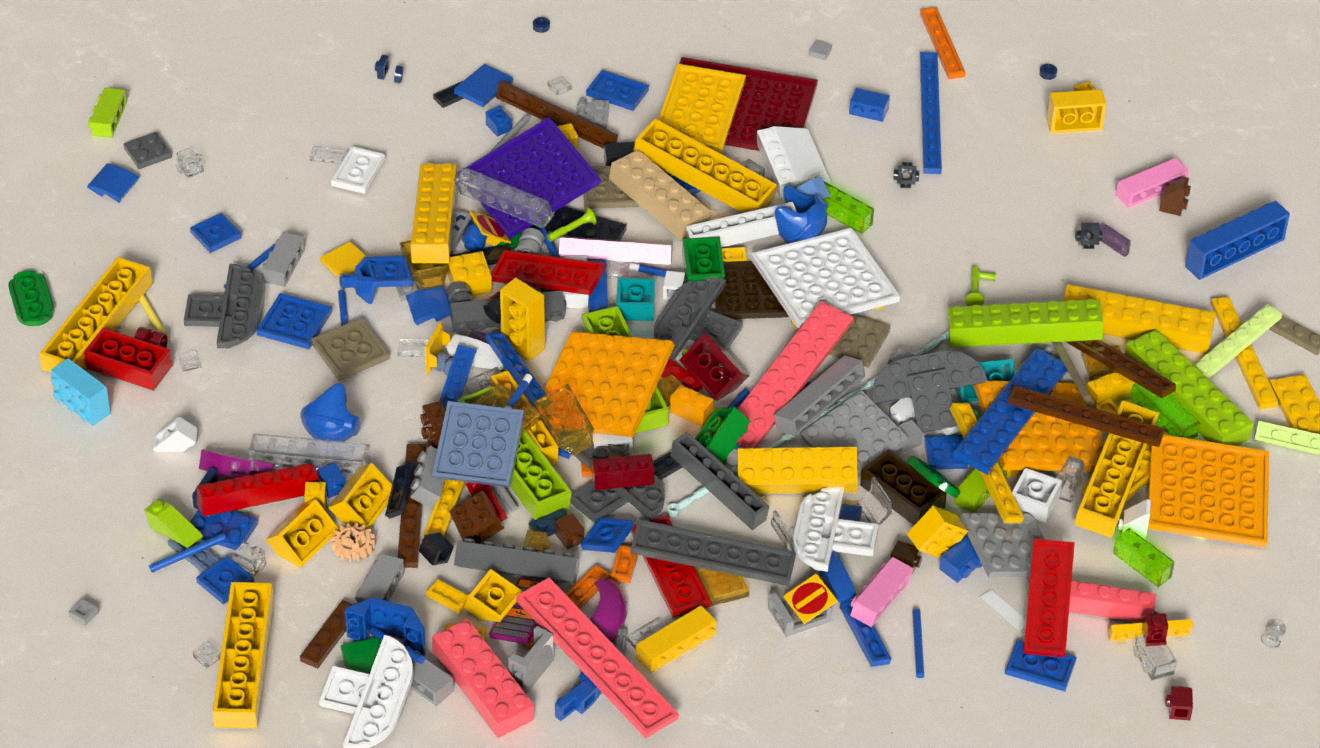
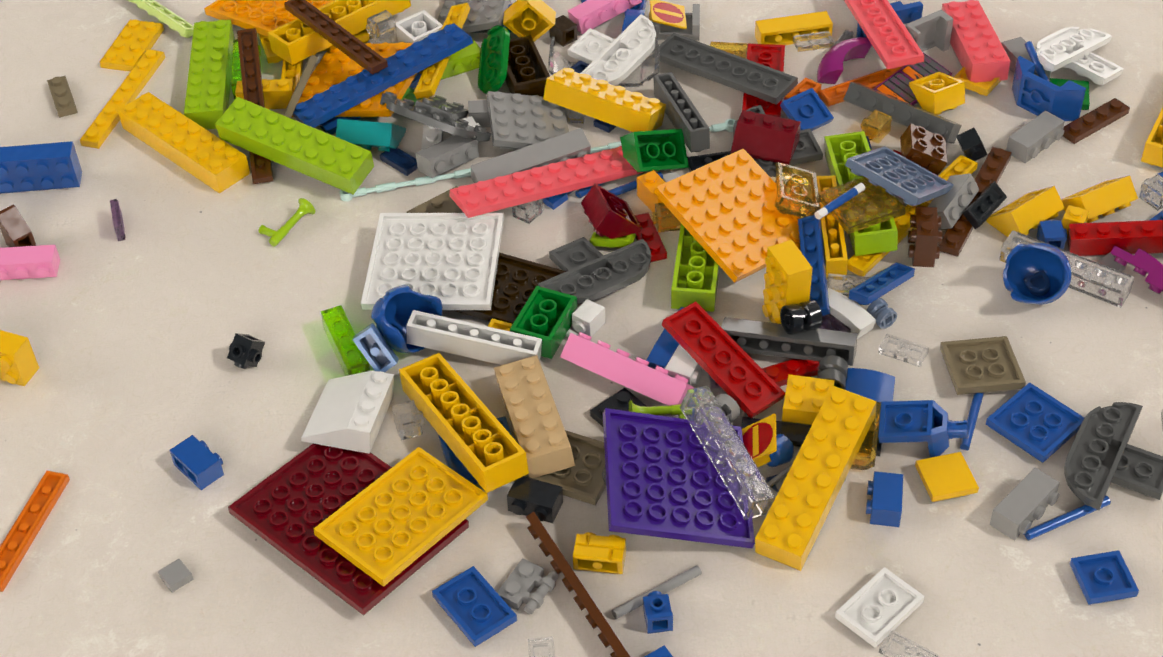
camera: 150 degrees left, 0 degrees up
light nougat gear [331,523,375,562] -> none
yellow piece [425,322,450,375] -> none
yellow plate [426,579,469,614] -> none
reddish brown brick [555,513,584,549] -> none
teal brick [616,278,655,321] -> none
blue plate [920,52,942,174] -> none
blue plate [924,435,968,470] -> none
black brick [1075,223,1103,249] -> none
yellowish green plate [1194,304,1282,379] -> none
none -> blue brick [866,471,903,527]

